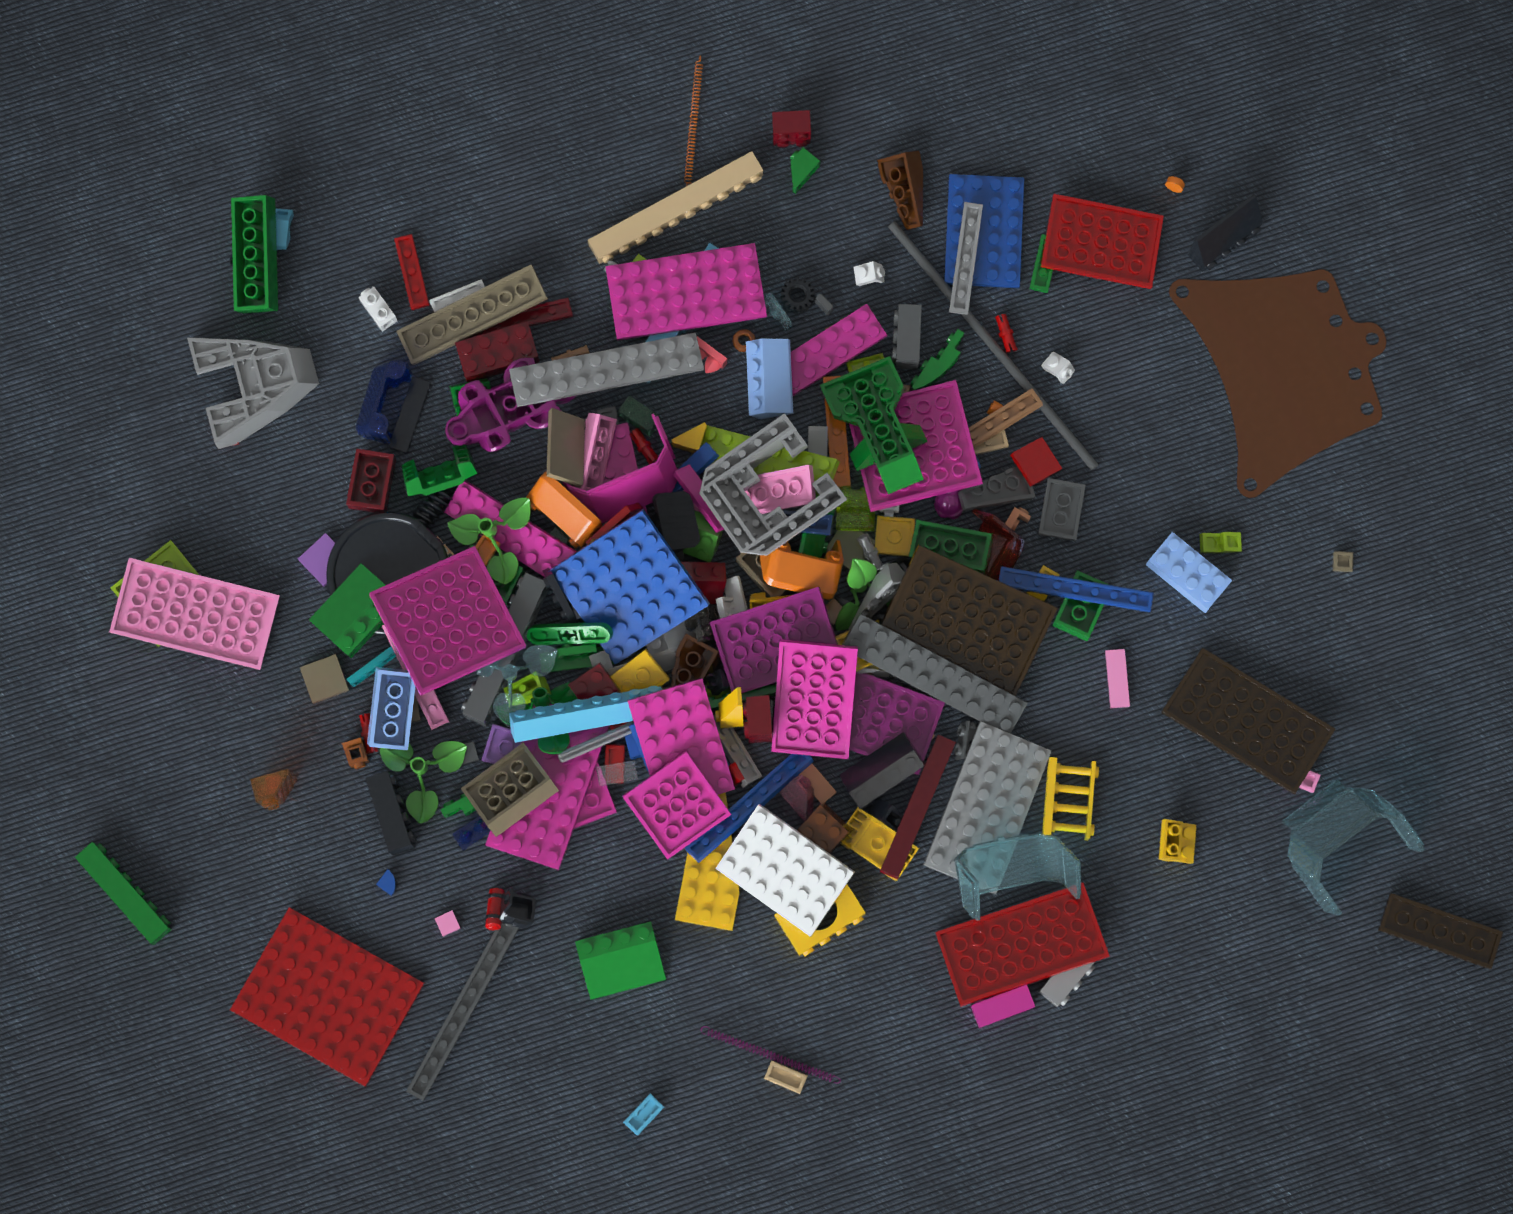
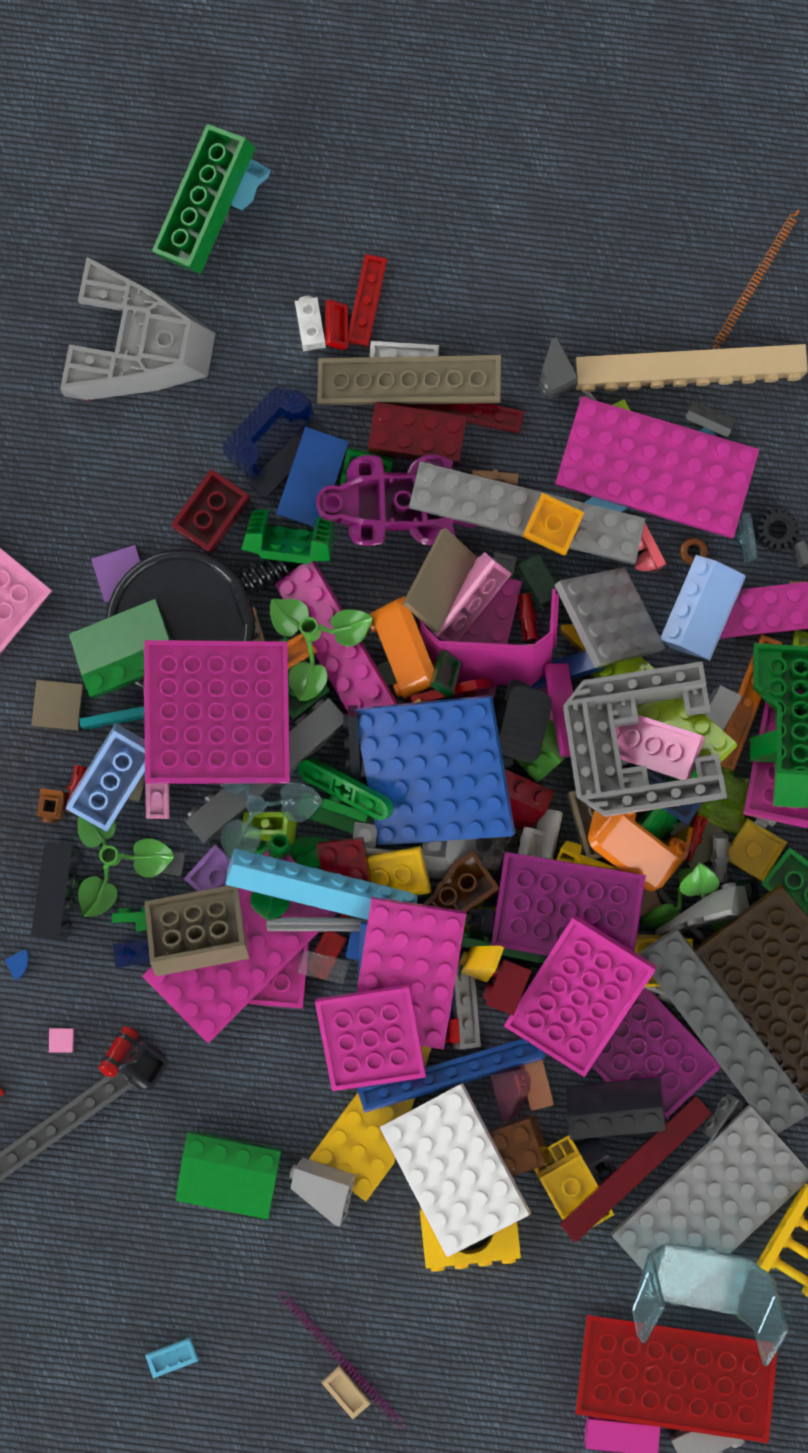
camera: 25 degrees right, 5 degrees up
none -> blue tile [276,427,349,528]
none -> light grey slope [289,1157,355,1227]
none -> red tile [325,299,348,350]
none -> dark green tile [430,650,462,698]
none -> light orange plate [522,492,585,556]
none -> dark grey slope [538,337,578,401]
none -> light grey plate [554,567,665,668]
none -> red pin [684,814,708,863]
none -> dark grey tile [686,400,734,437]

